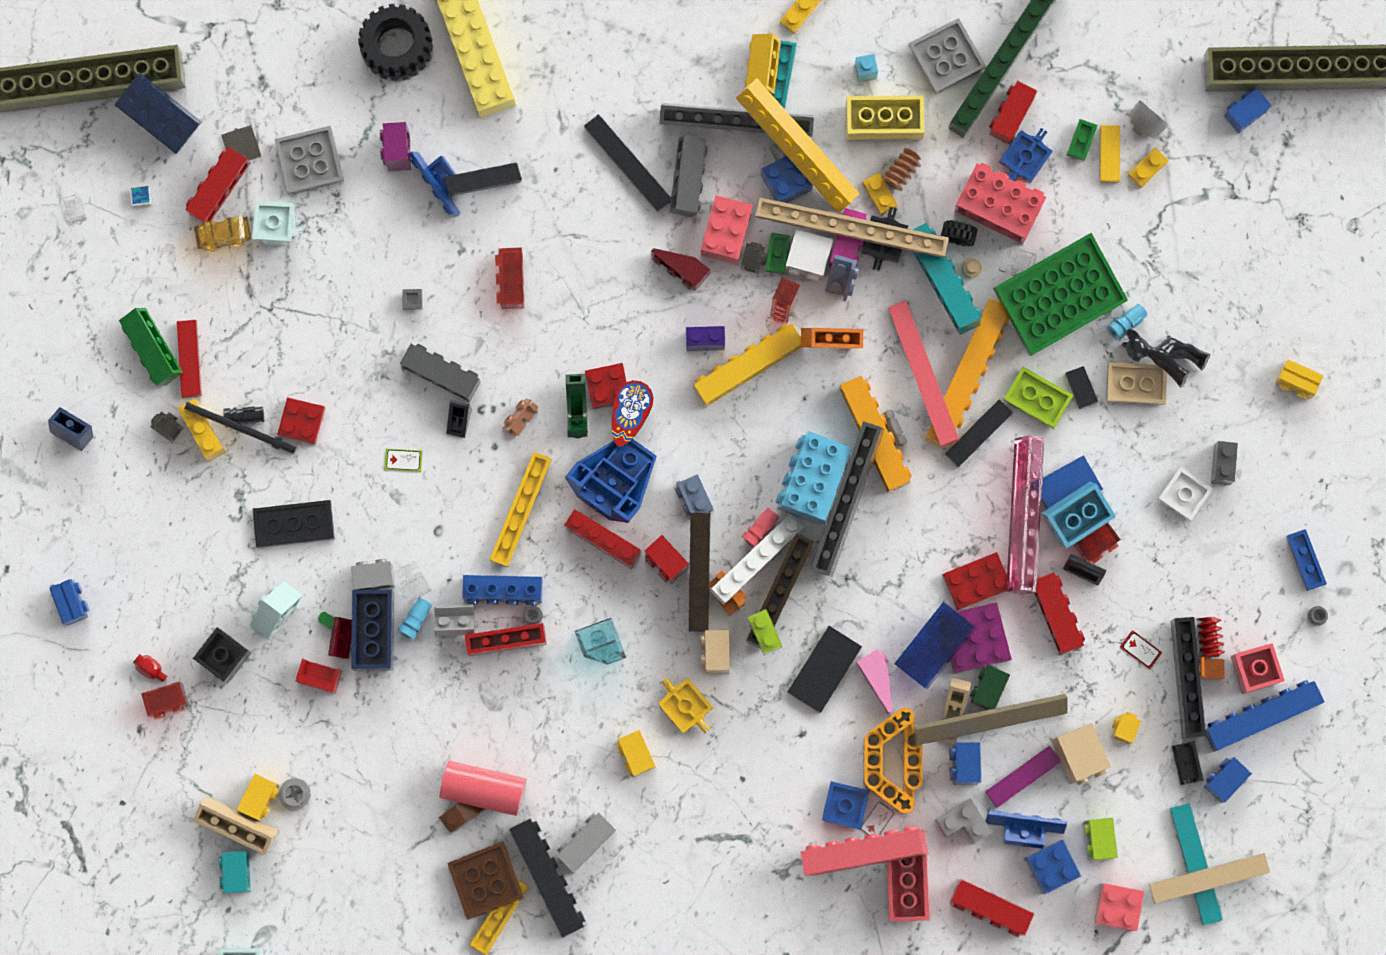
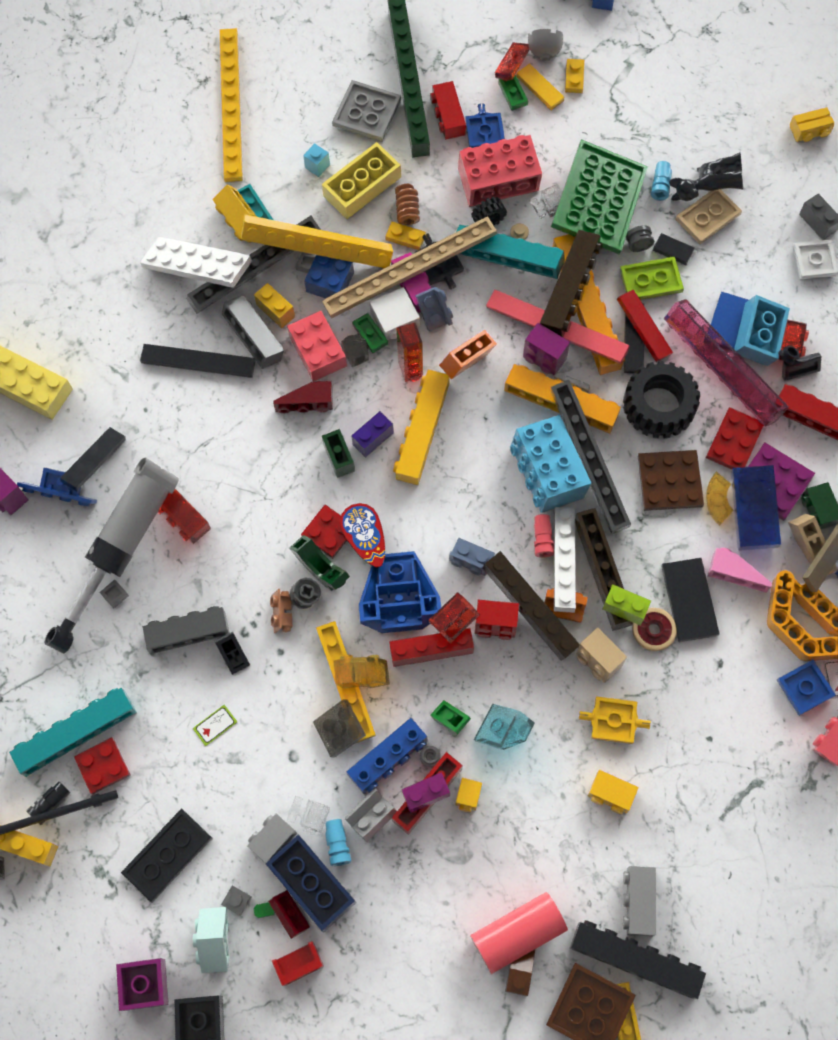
camera: 40 degrees left, 10 degrees down
none -> teal brick [9,688,137,777]
none -> piece [44,457,179,654]
none -> magenta brick [116,958,169,1011]
none -> white plate [140,237,252,288]
none -> flat silver plate [221,885,252,916]
none -> yellow brick [254,283,295,329]
none -> dark grey wheel [289,578,321,609]
none -> clear smoke plate [313,699,366,758]
none -> dark green brick [322,429,355,478]
none -> clear yellow brick [333,655,390,688]
none -> magenta brick [402,772,450,813]
none -> clear red brick [428,592,480,644]
none -> green slope [430,700,471,737]
none -> yellow brick [455,778,482,813]
none -> clear red plate [495,42,530,80]
none -> magenta brick [523,323,570,375]
none -> dark brown brick [540,230,603,337]
none -> red tile [617,289,673,362]
none -> black tyre [623,361,700,439]
none -> dark grey wheel [626,225,655,252]
none -> wheel [632,608,677,651]
none -> reddish brown plate [638,450,704,511]
none -> clear yellow tile [706,471,734,526]
none -> black plate [778,345,799,365]

